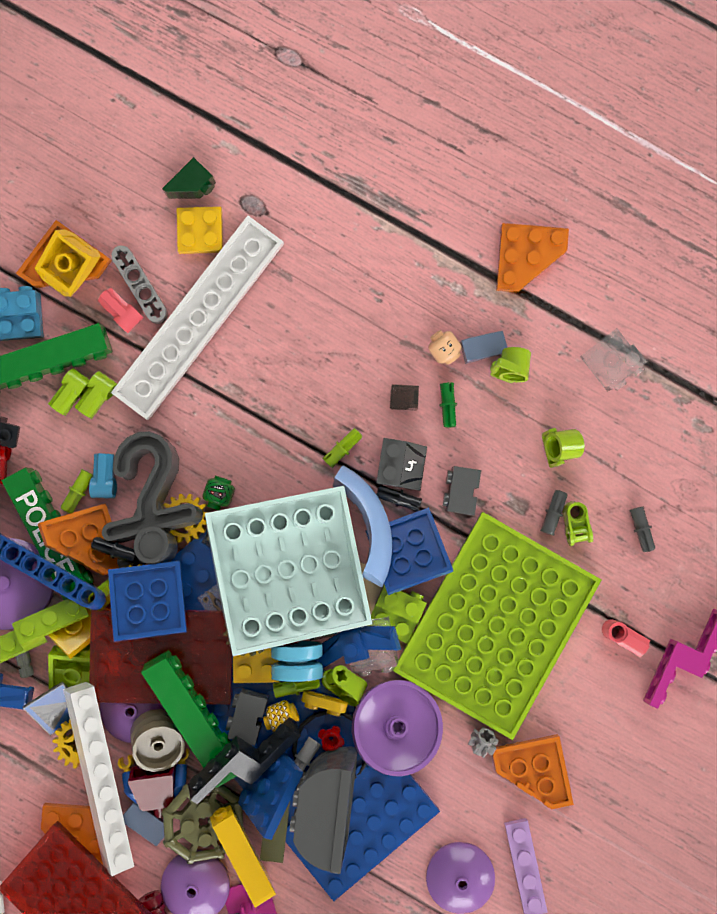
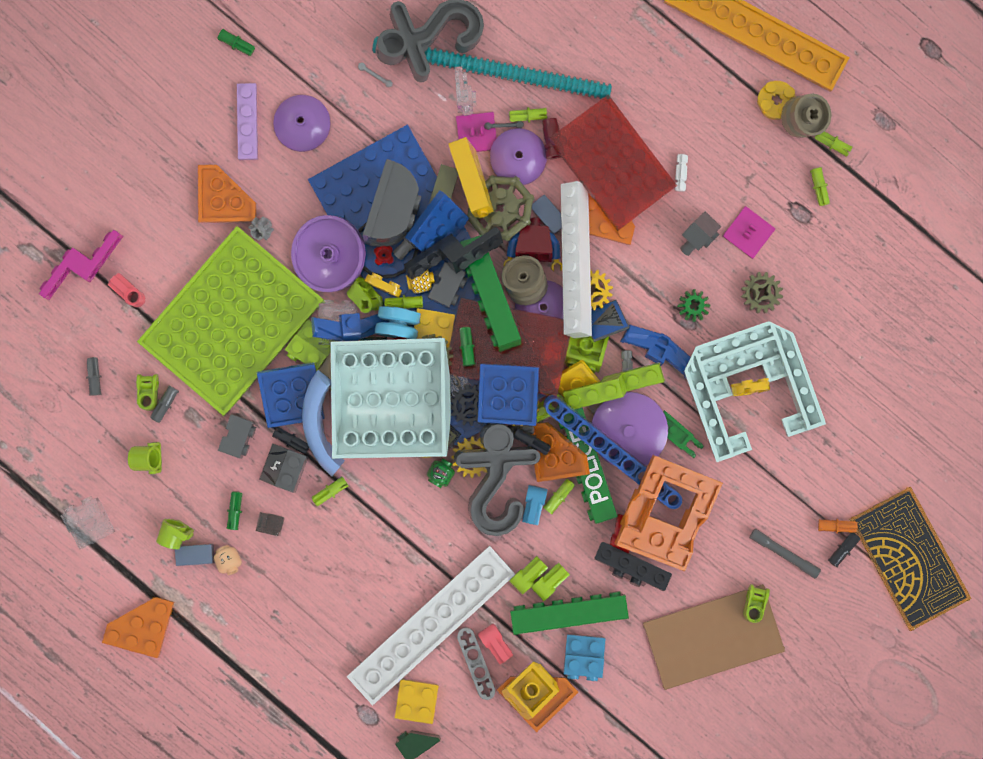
camera: 165 degrees left, 0 degrees up
none -> black gear [450,384,480,426]
none -> green axle [459,327,475,366]

